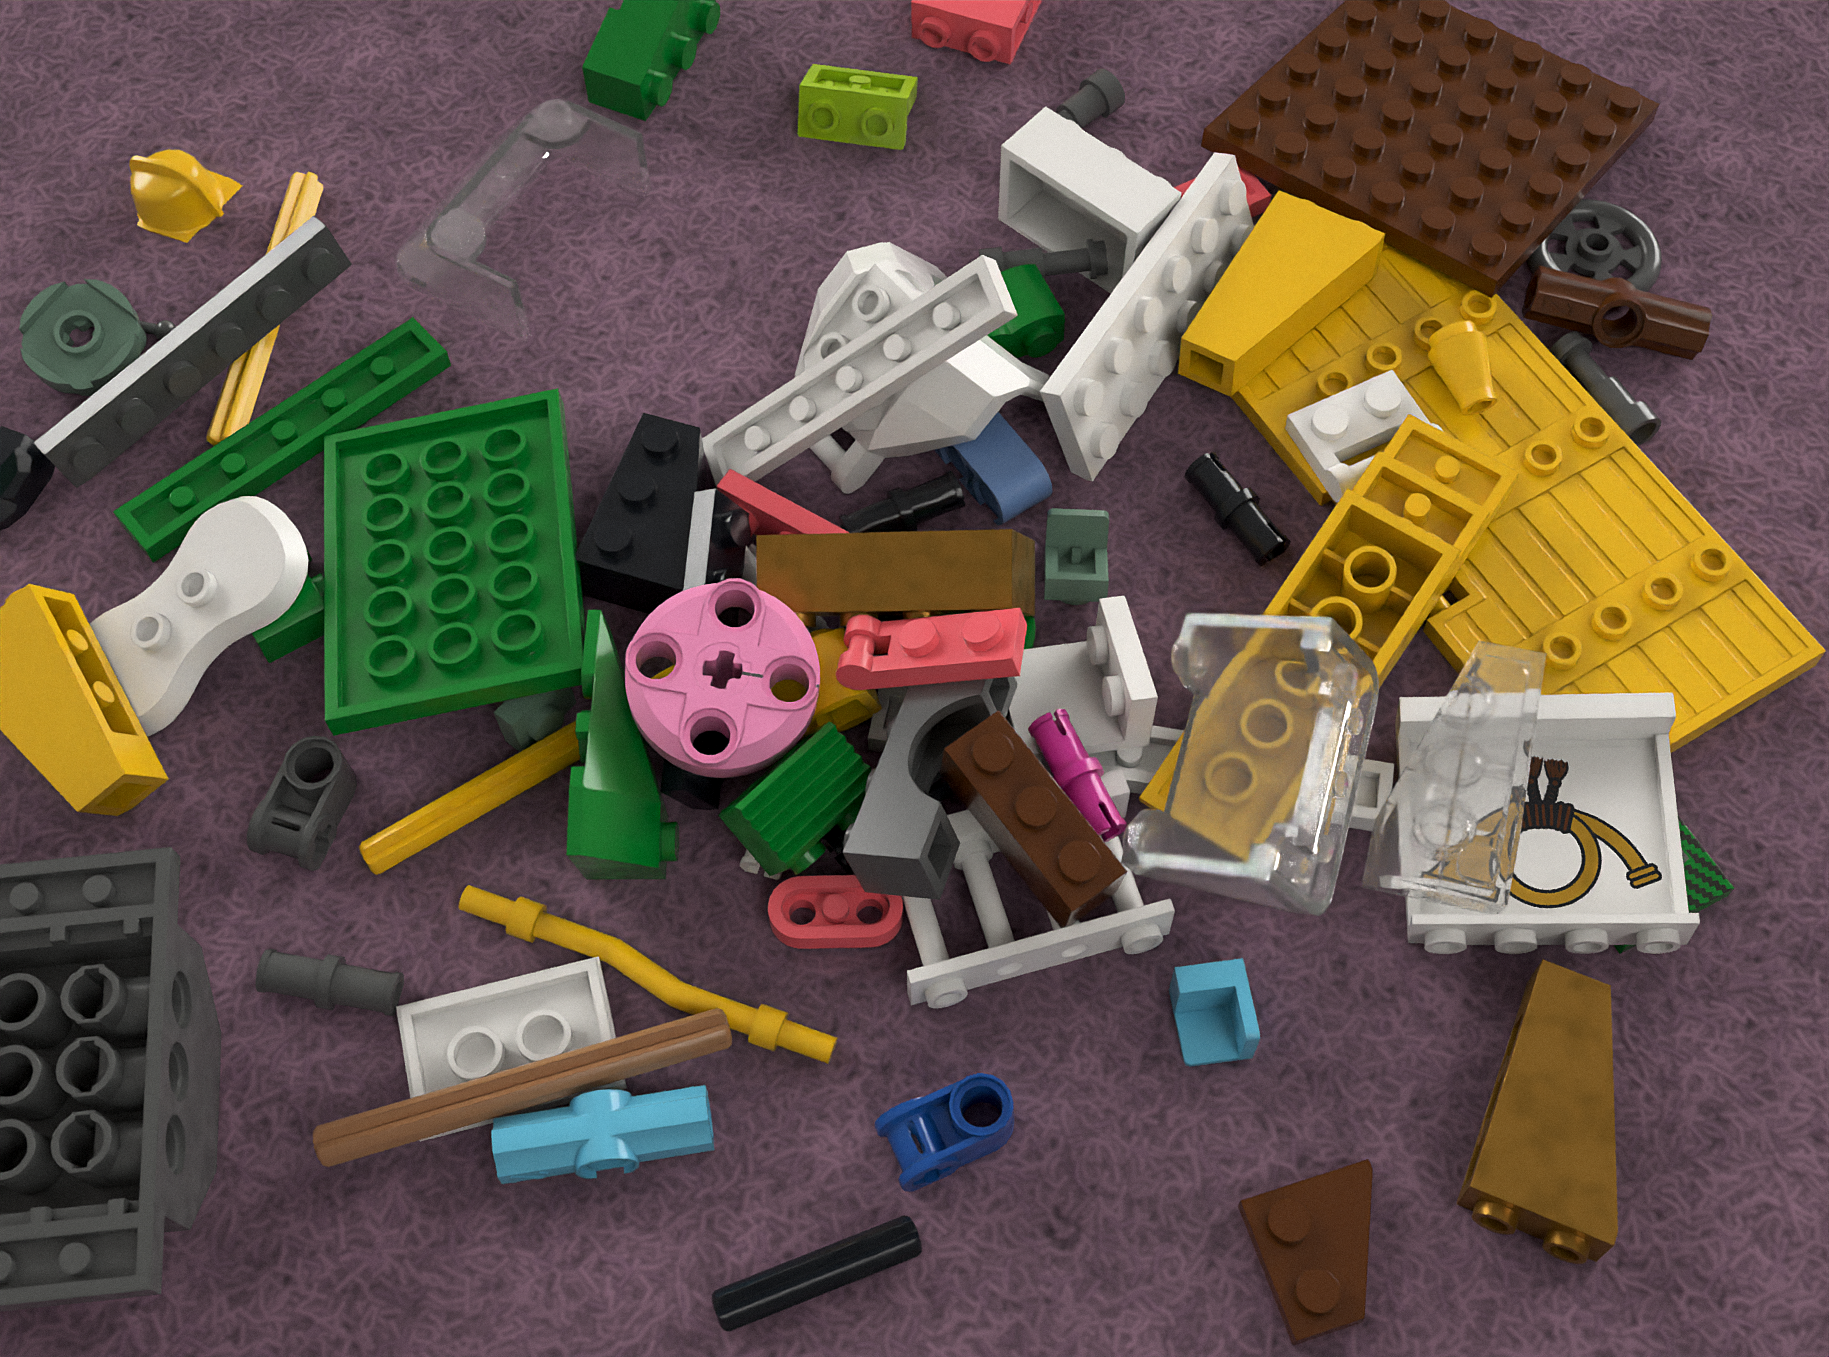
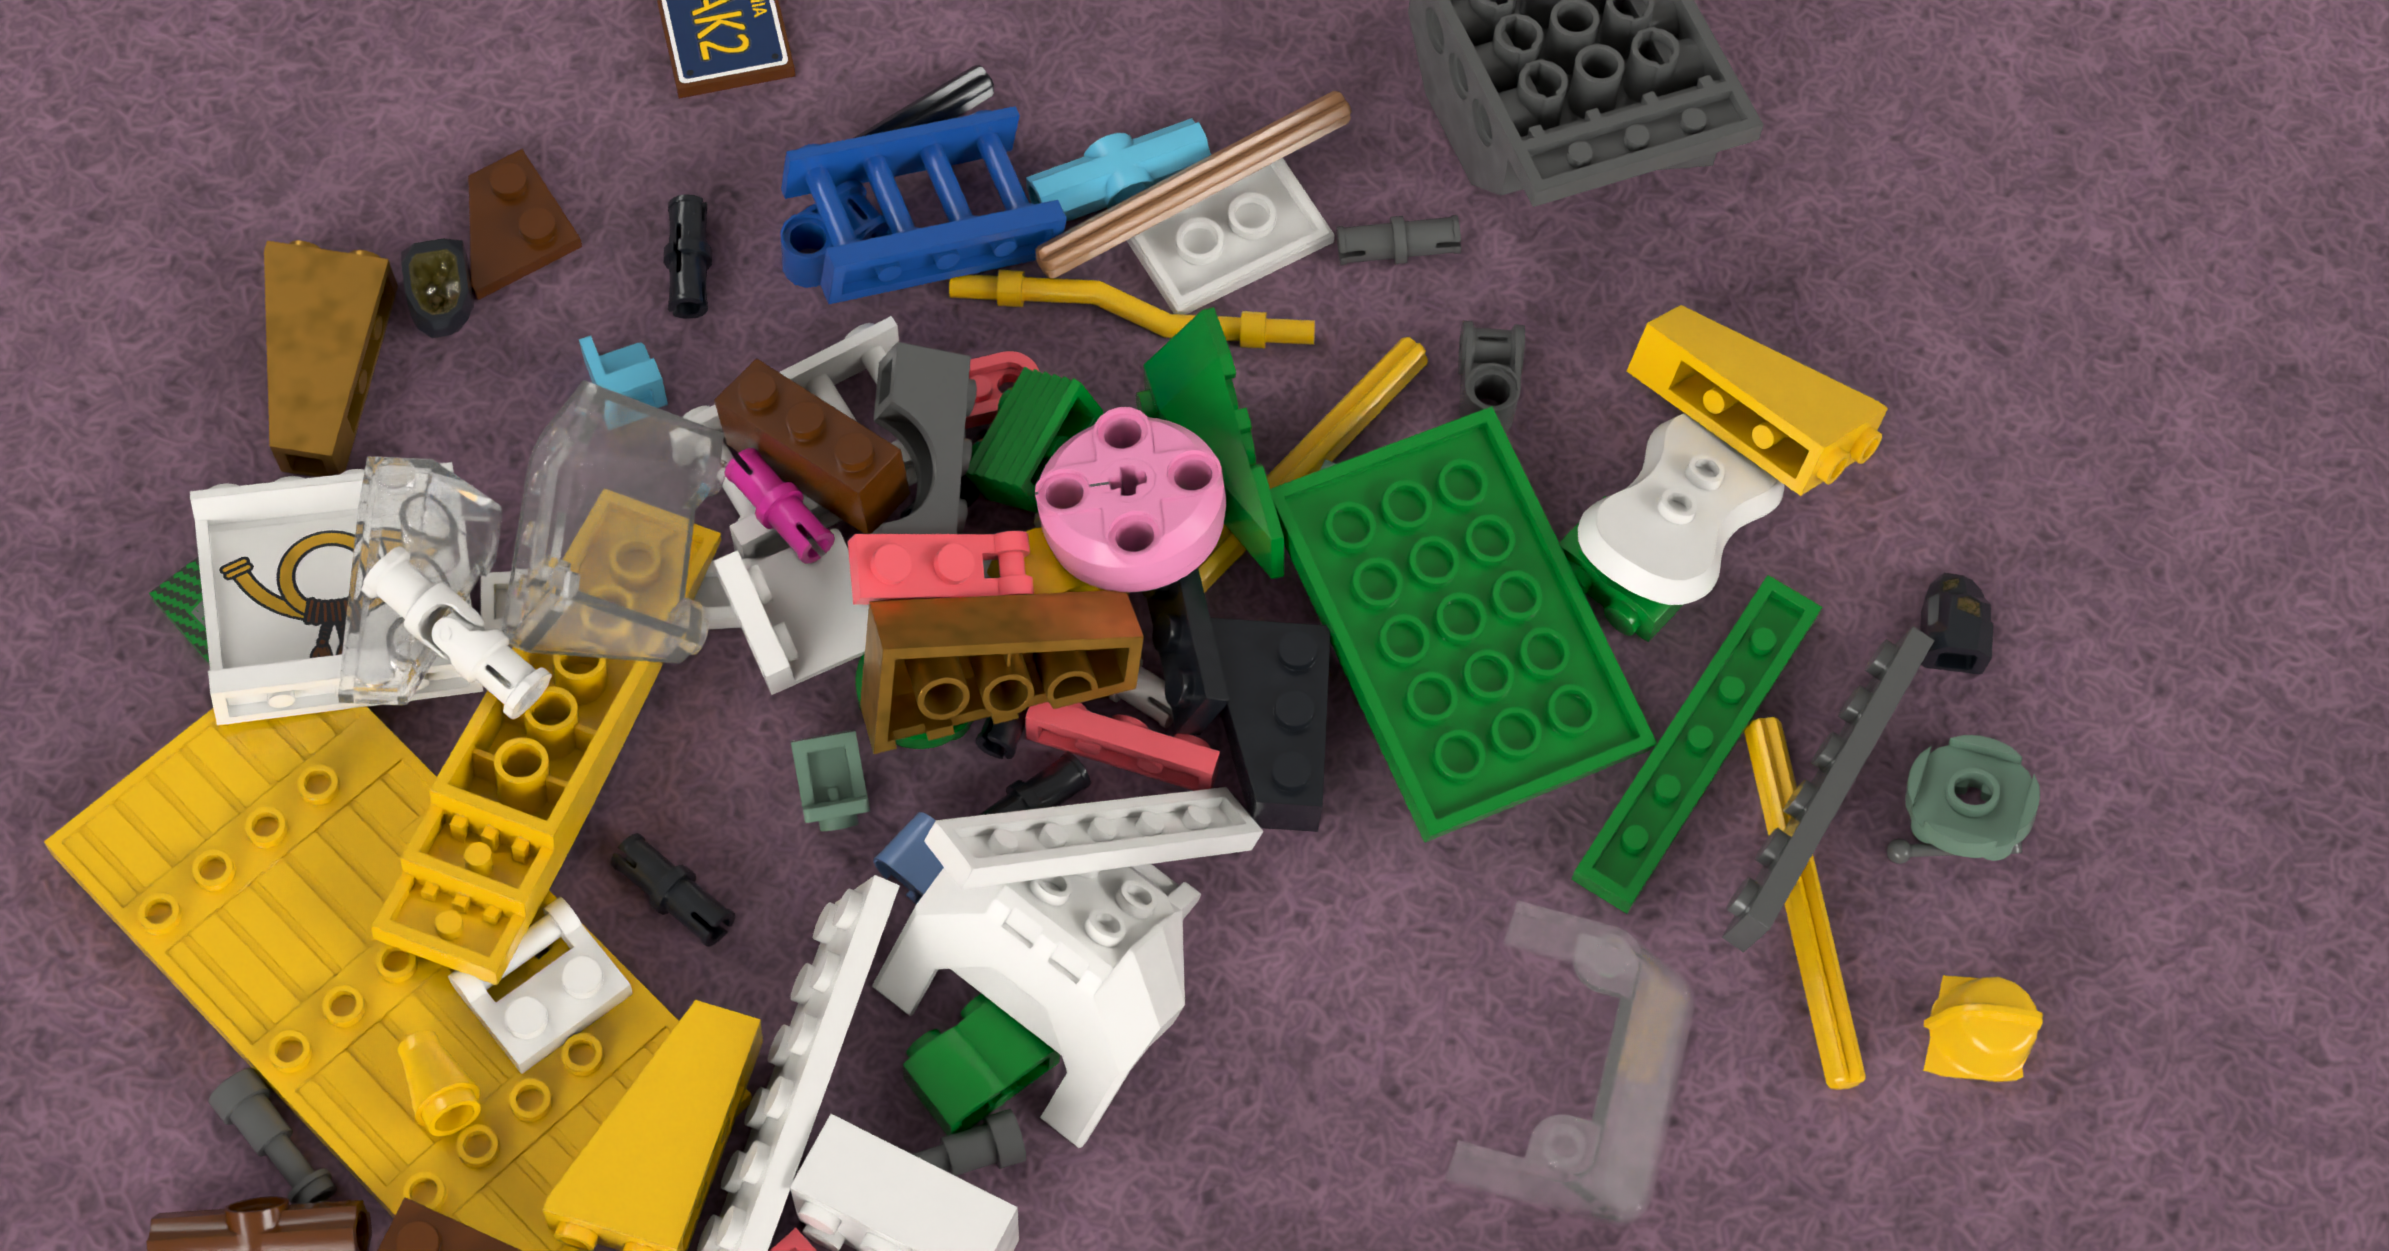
camera: 160 degrees right, 5 degrees up
none -> white piece [361,546,552,720]
none -> rock [401,238,474,339]
none -> black pin [663,194,712,319]
none -> blue fence [781,106,1067,305]

